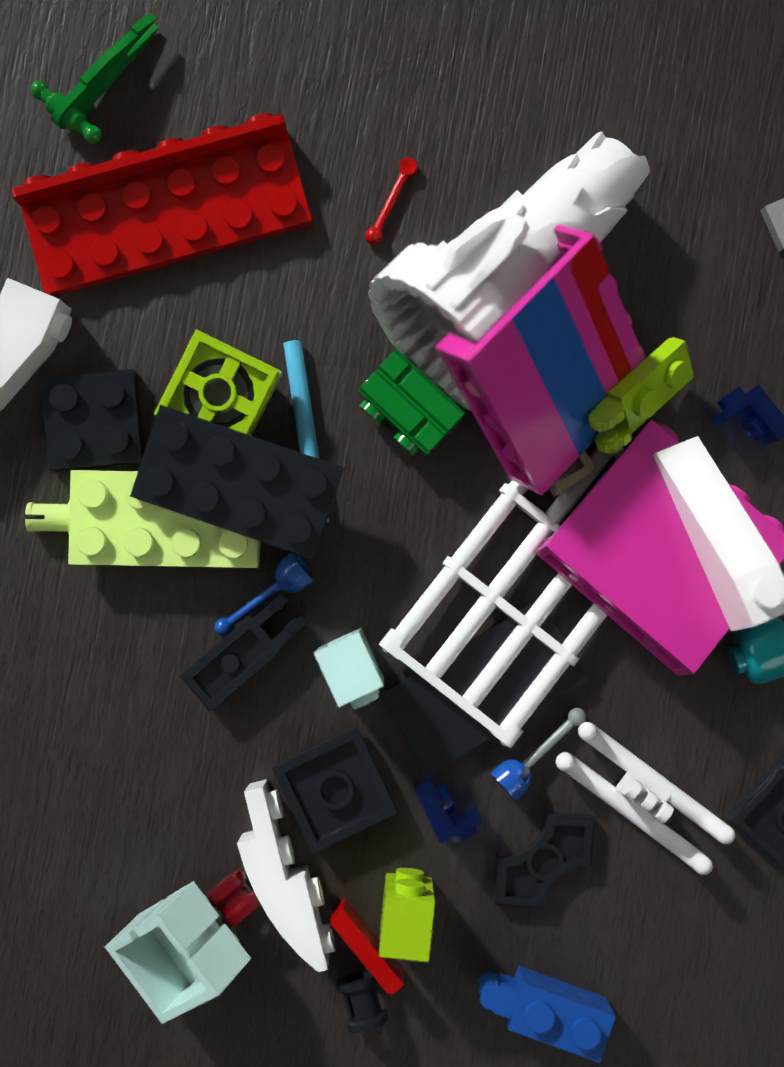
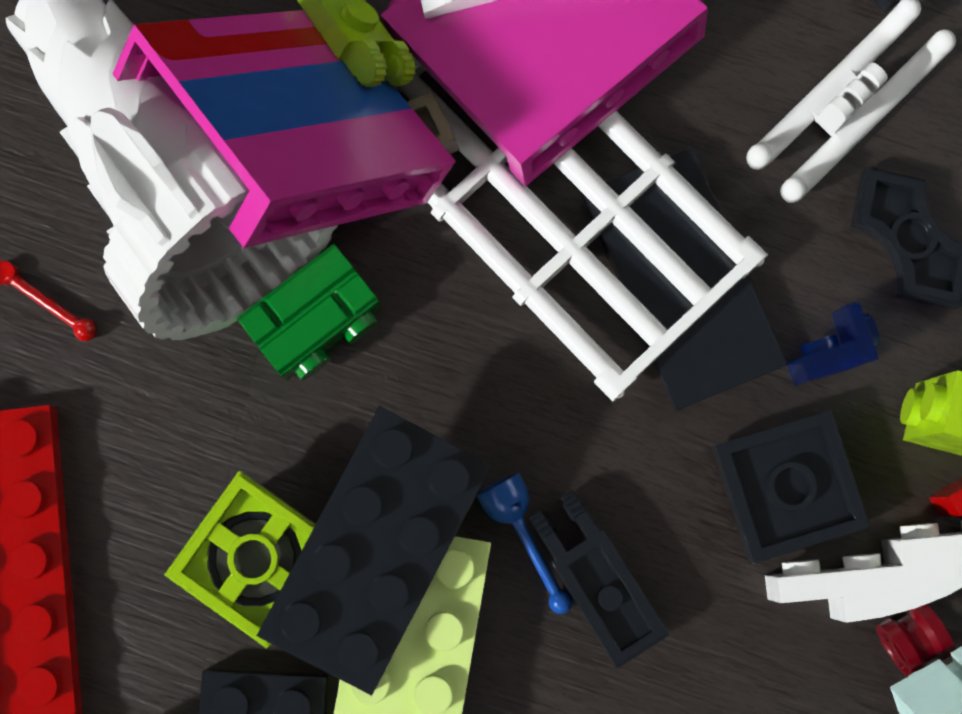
camera: 85 degrees left, 5 degrees down
medium azure piece [283,340,329,523] -> none
light aqua brick [314,628,384,710] -> none
hinge [490,708,586,801] -> none

